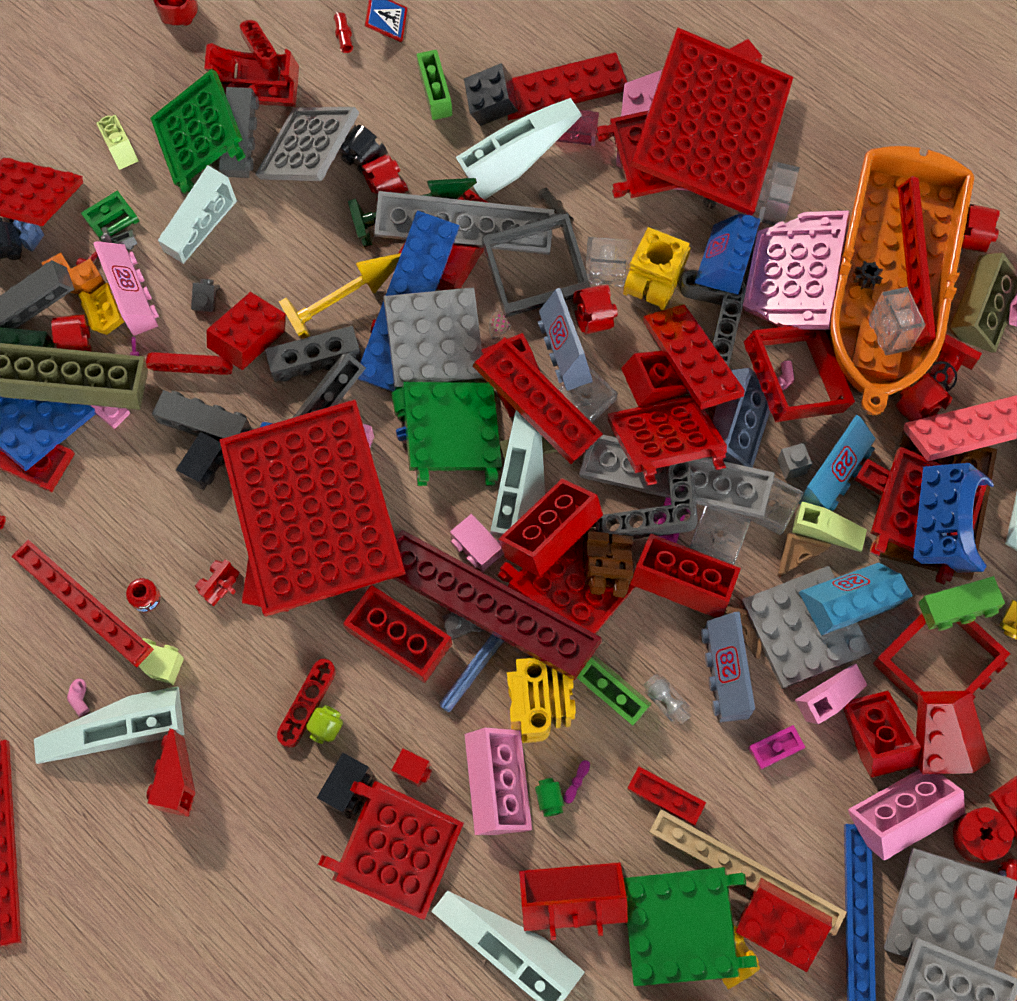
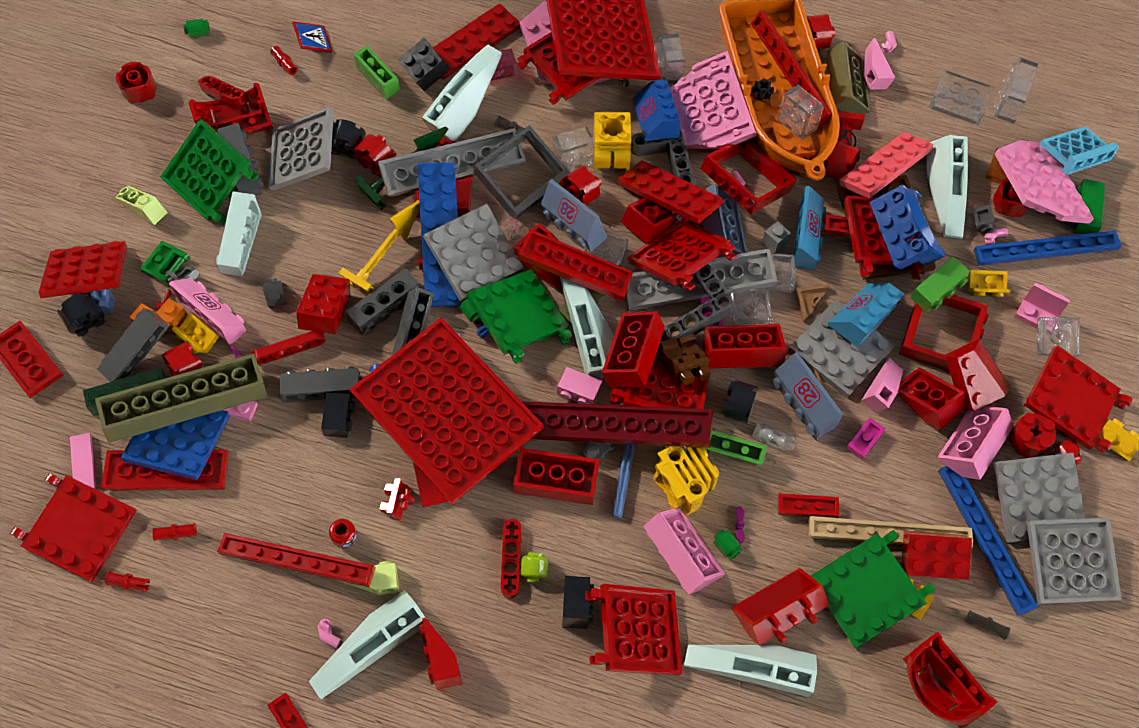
camera: 30 degrees left, 5 degrees down
red brick [391,748,432,788] -> none
yellowish green slope [792,502,867,552] -> none
none -> black brick [722,380,758,424]

